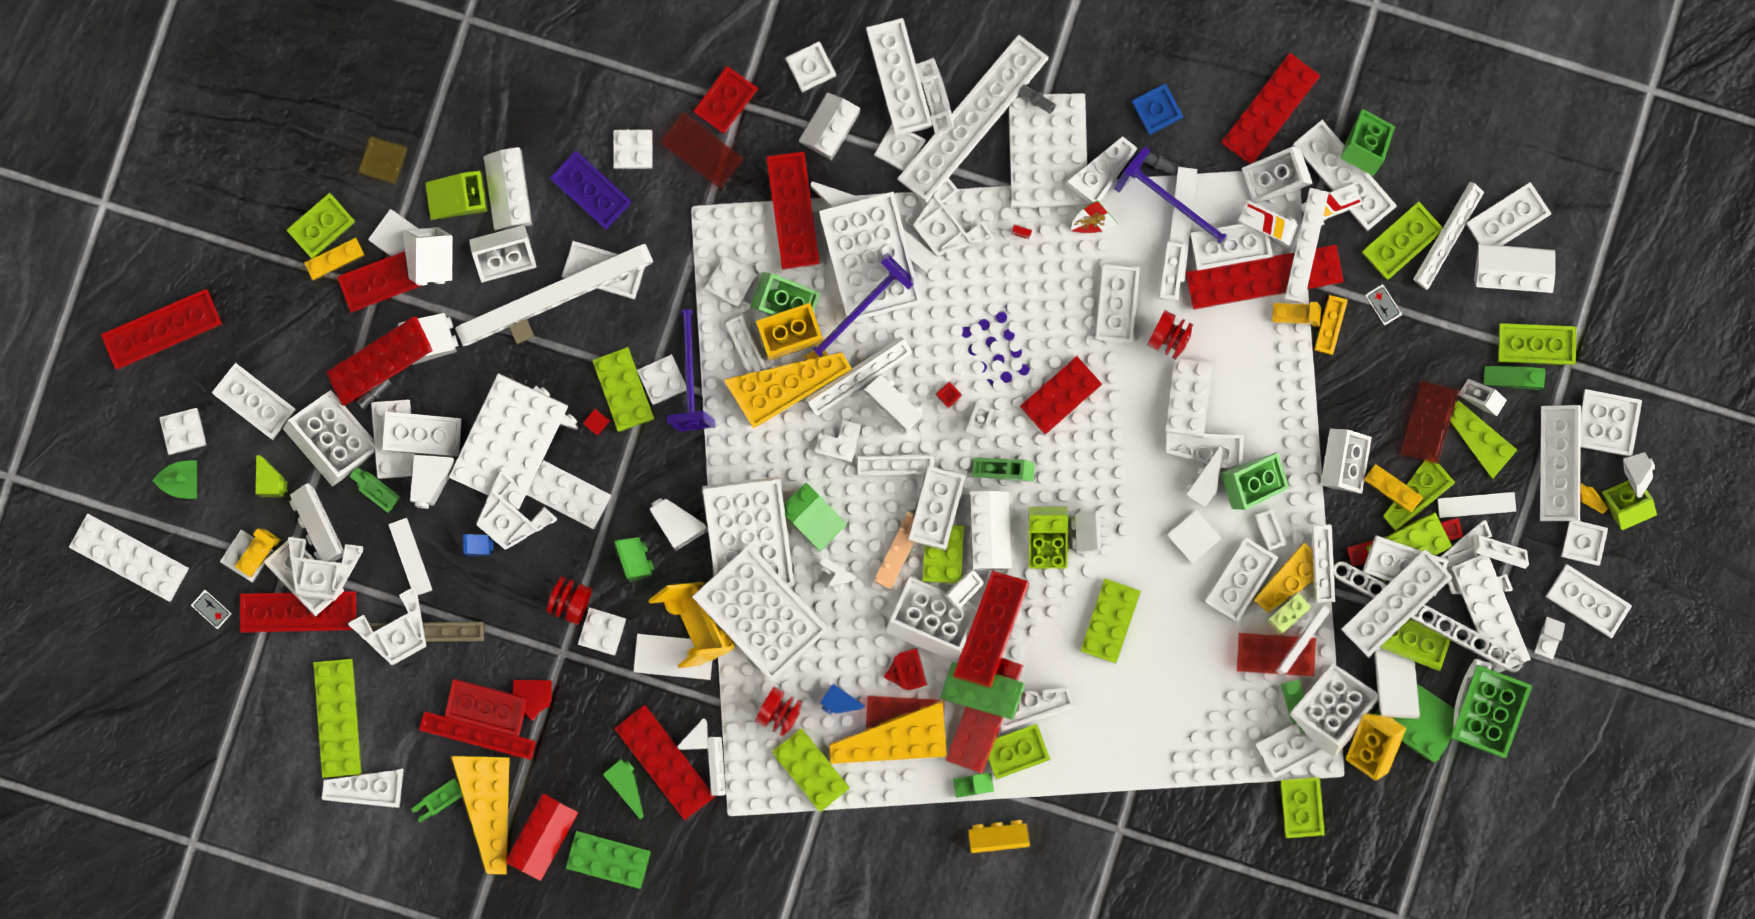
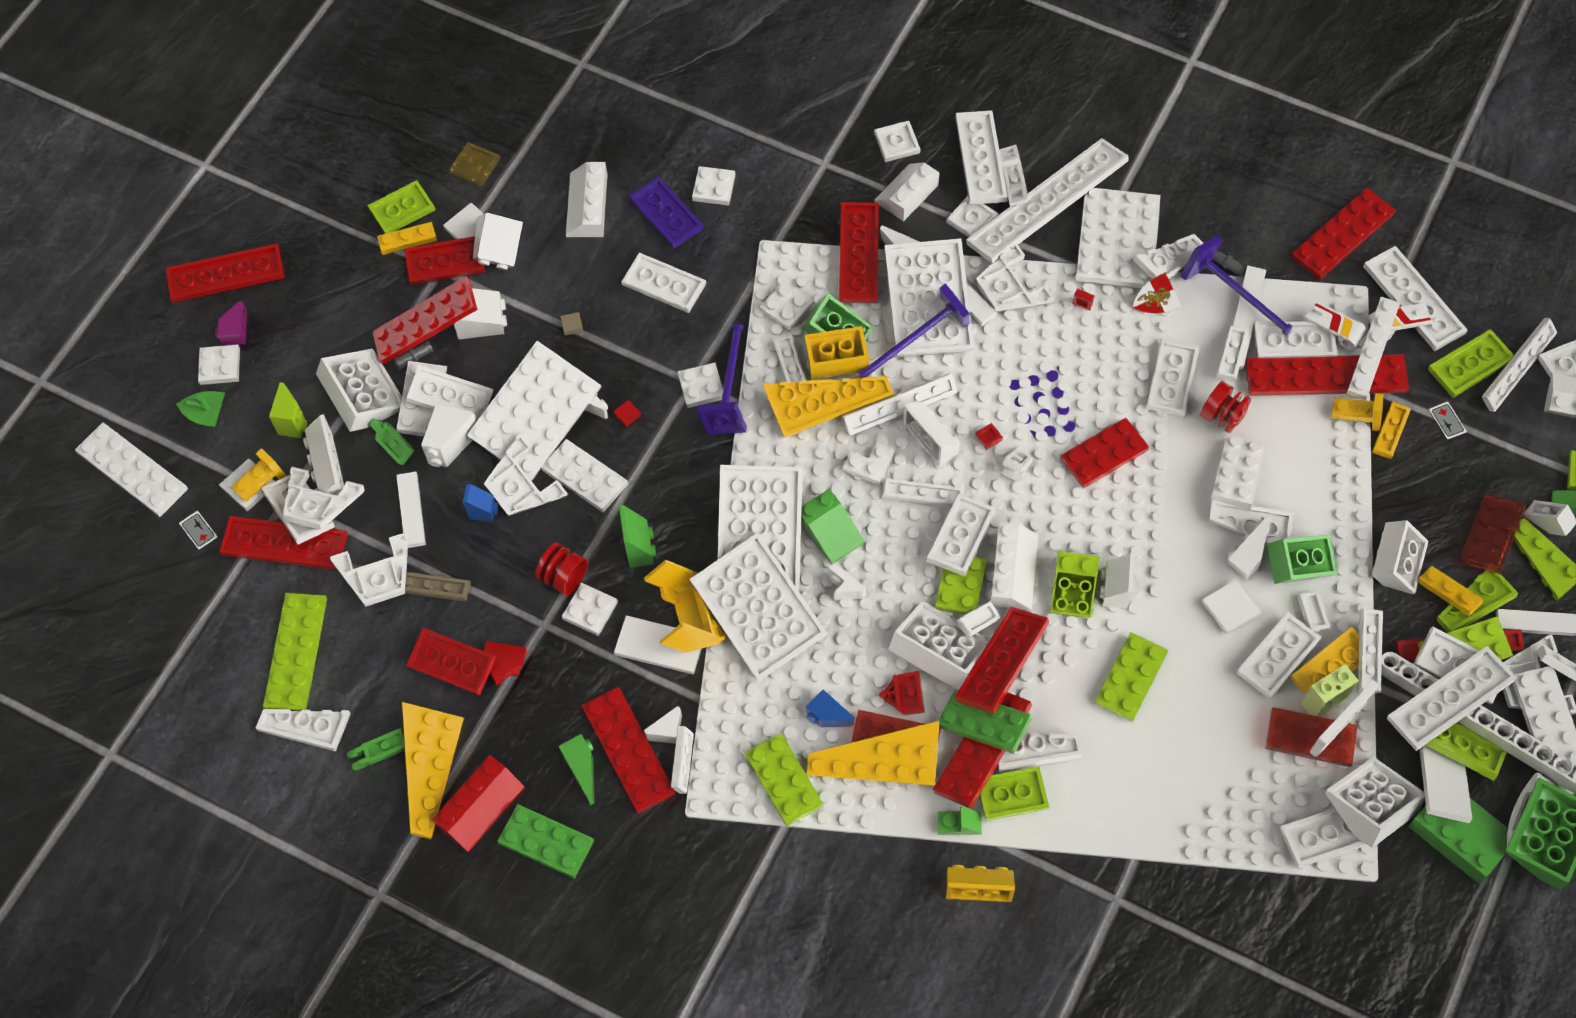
camera: 10 degrees right, 20 degrees down
white plate [212,363,296,440] -> none
red plate [419,712,537,760] -> none
lime slope [425,171,487,220] -> none
white beam [455,244,653,346] -> none
white slope [469,225,537,283] -> none
lime plate [592,347,654,432] -> none
white slope [650,498,708,551] -> none
clear red plate [660,113,744,189] -> none
red plate [693,66,758,135] -> none
red wheel [754,686,803,737] -> none
light nougat hinge [874,512,915,590] -> none
bright green slope [972,457,1035,482] -> none
dark grey pin [1019,84,1056,114] -> none
blue plate [1132,84,1183,135] -> none
white slope [1242,147,1313,204] -> none
lime plate [1280,777,1325,838] -> none
bright green hinge [1281,679,1305,734] -> none
bright green slope [1340,109,1395,176] -> none
yellow slope [1345,714,1406,781] -> none
none -> magenta slope [215,301,247,345]

